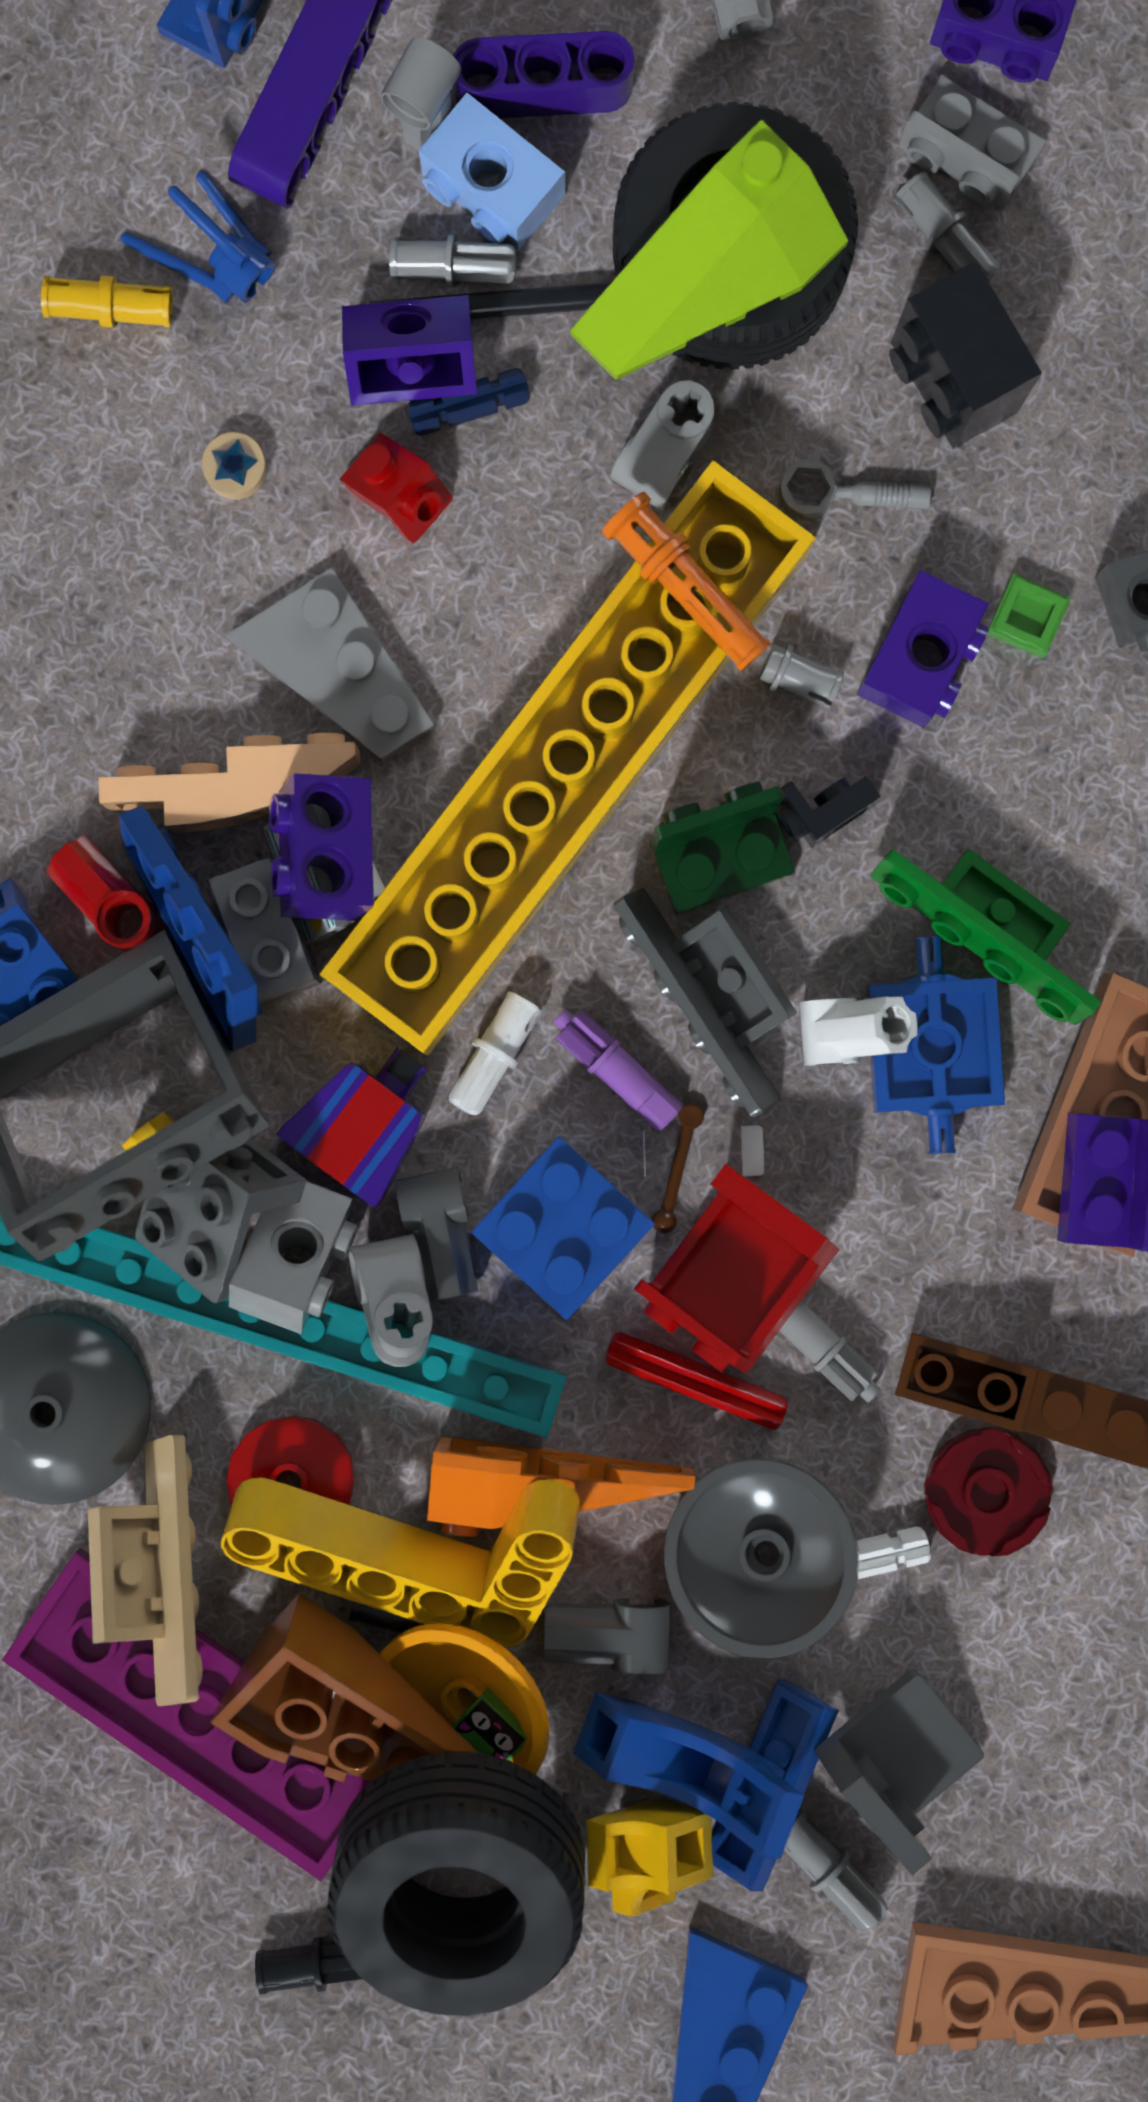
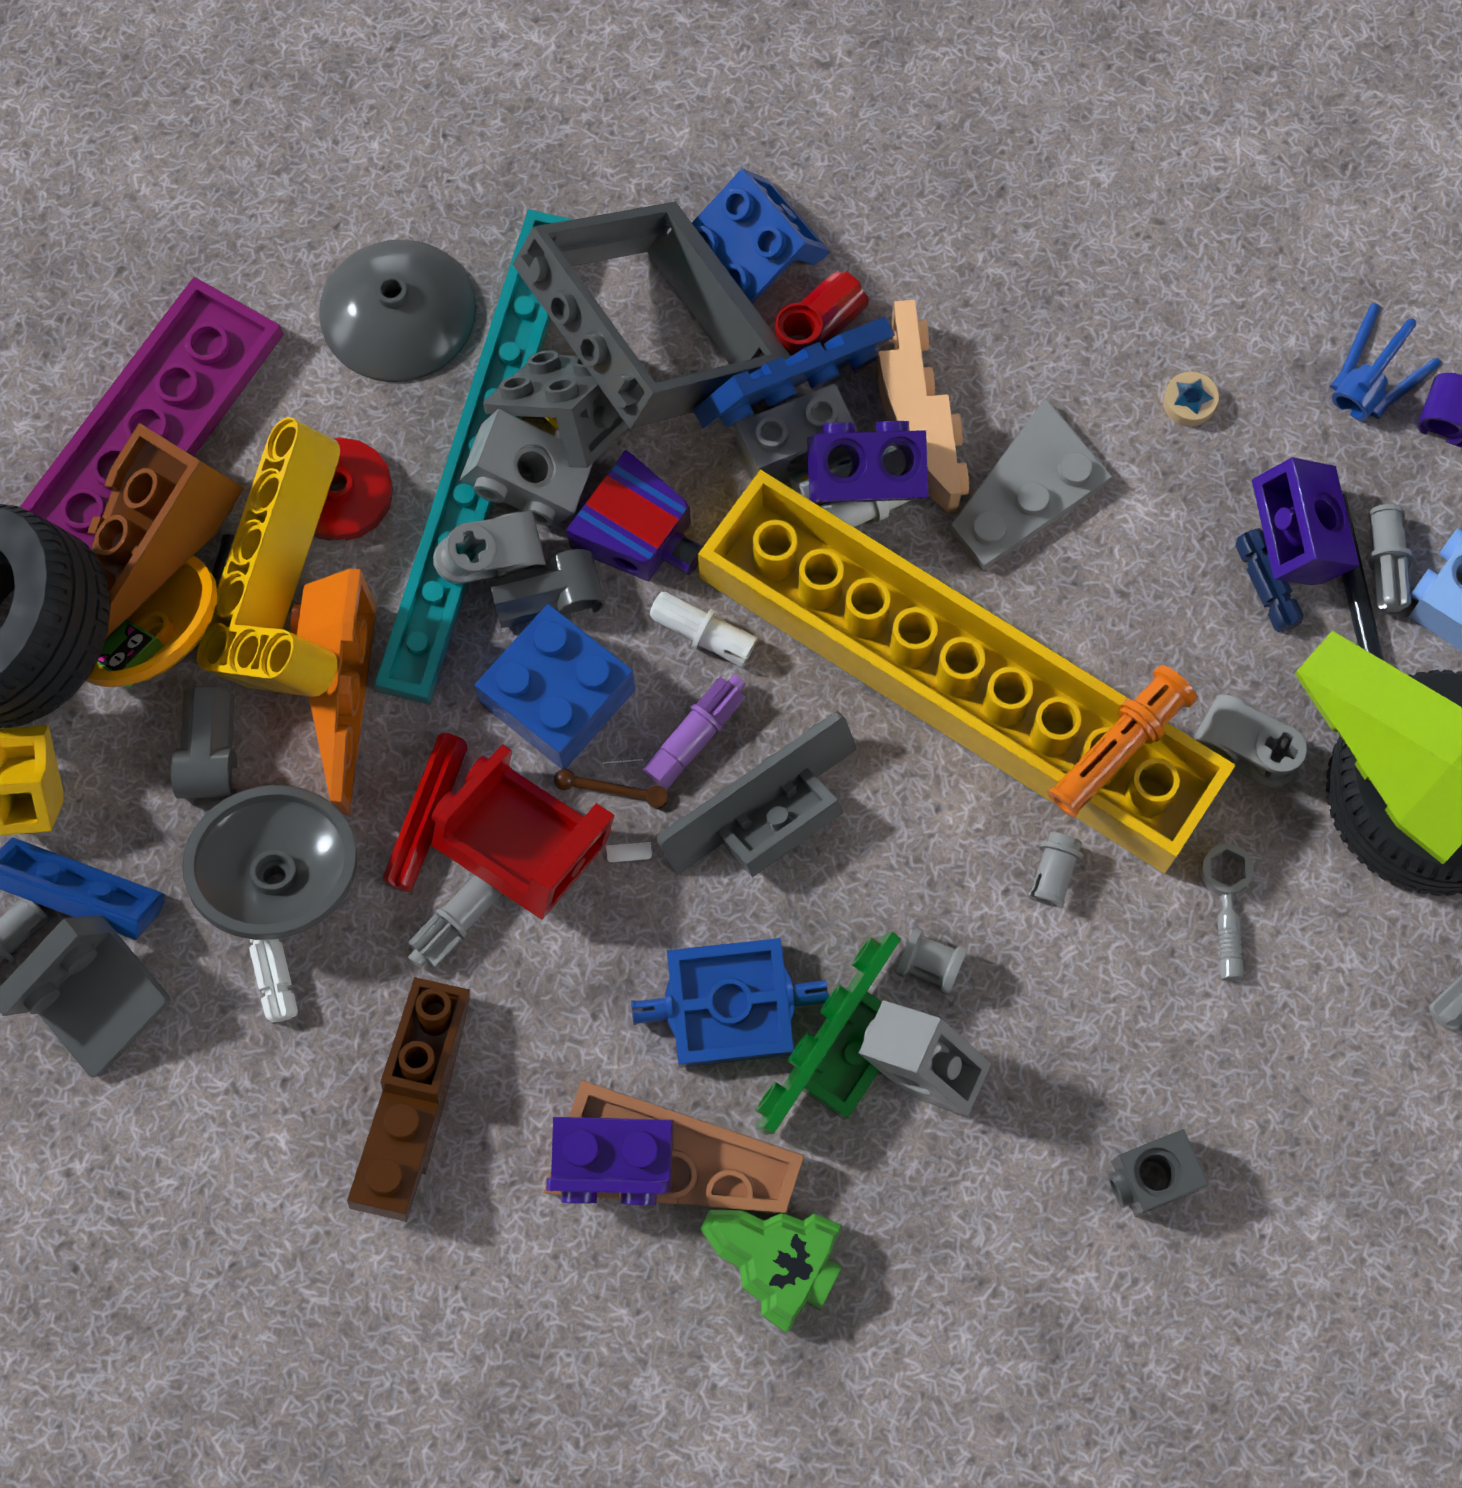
camera: 90 degrees right, 15 degrees down
yellow pin [41,275,173,328] -> none
tan bracket [88,1435,203,1706] -> none
red bracket [339,432,452,543] -> none
blue arch [573,1692,804,1859] -> none
dark green bracket [650,781,795,915] -> none
black bracket [775,776,881,848] -> none
white piece [799,996,917,1066] -> none
dark purple brick [857,570,990,728] -> none
black brick [889,261,1042,449] -> none
dark red tile [924,1428,1053,1557] -> none
bright green tile [988,573,1071,658] -> none
none -> light grey brick [859,1000,991,1116]
none -> light grey bush [895,926,968,995]

